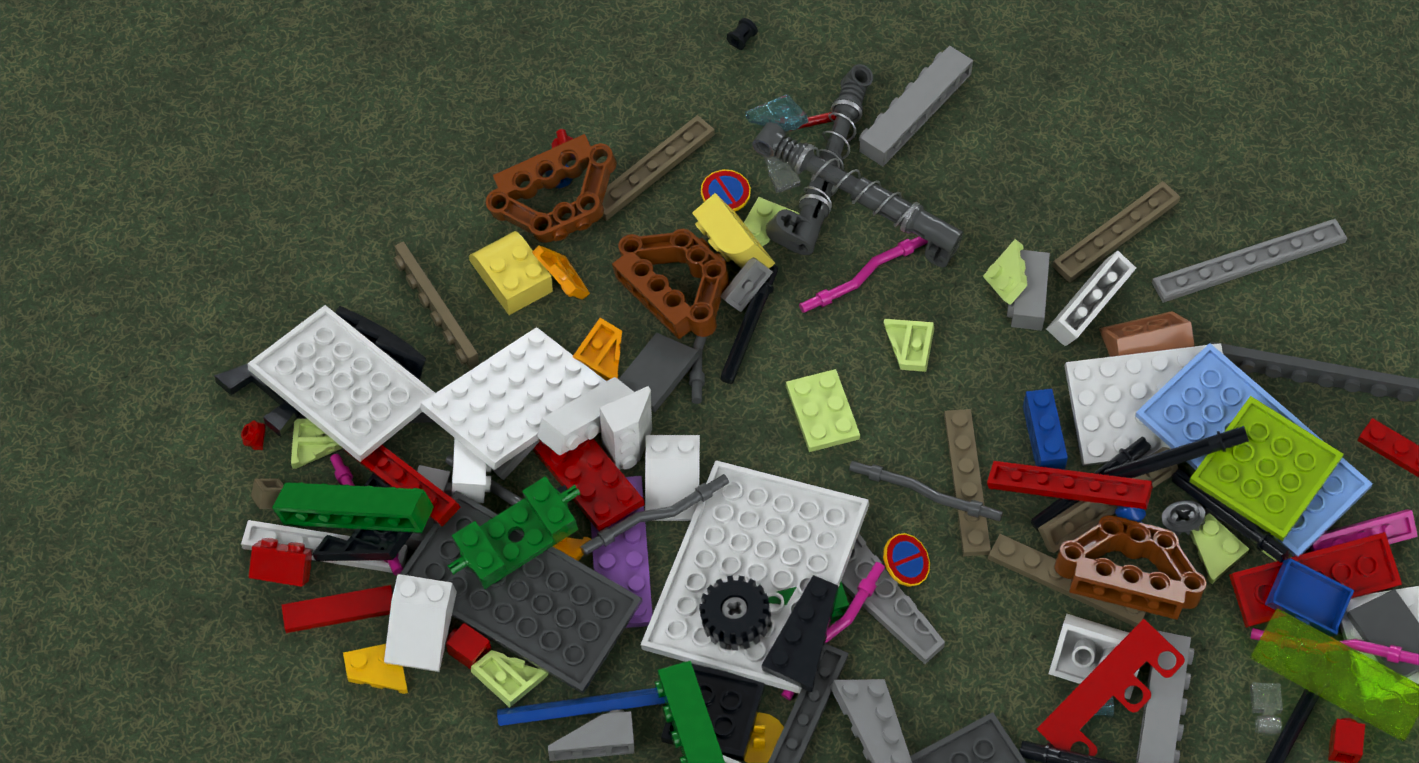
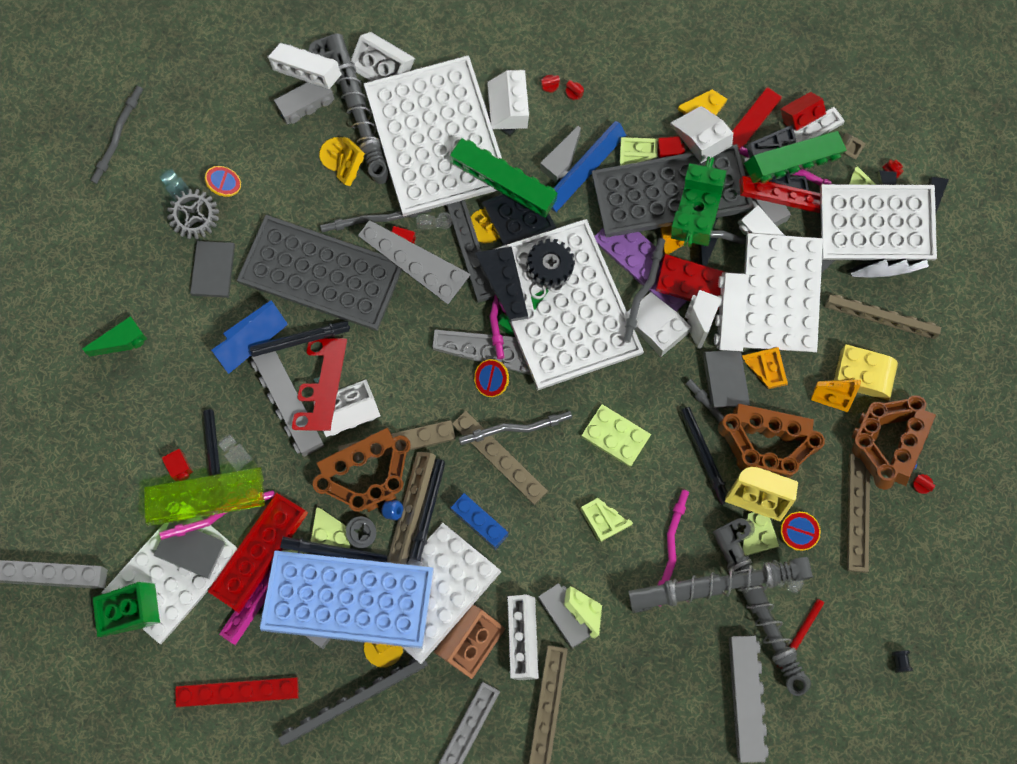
camera: 140 degrees right, 15 degrees up
light grey plate [721,257,773,312] -> none
clear light blue wing [745,94,808,132] -> none
red plate [987,461,1153,510] -> none
black axle [1104,426,1249,478] -> none
lime plate [1189,396,1344,542] -> none
blue container [1265,558,1354,637] -> none

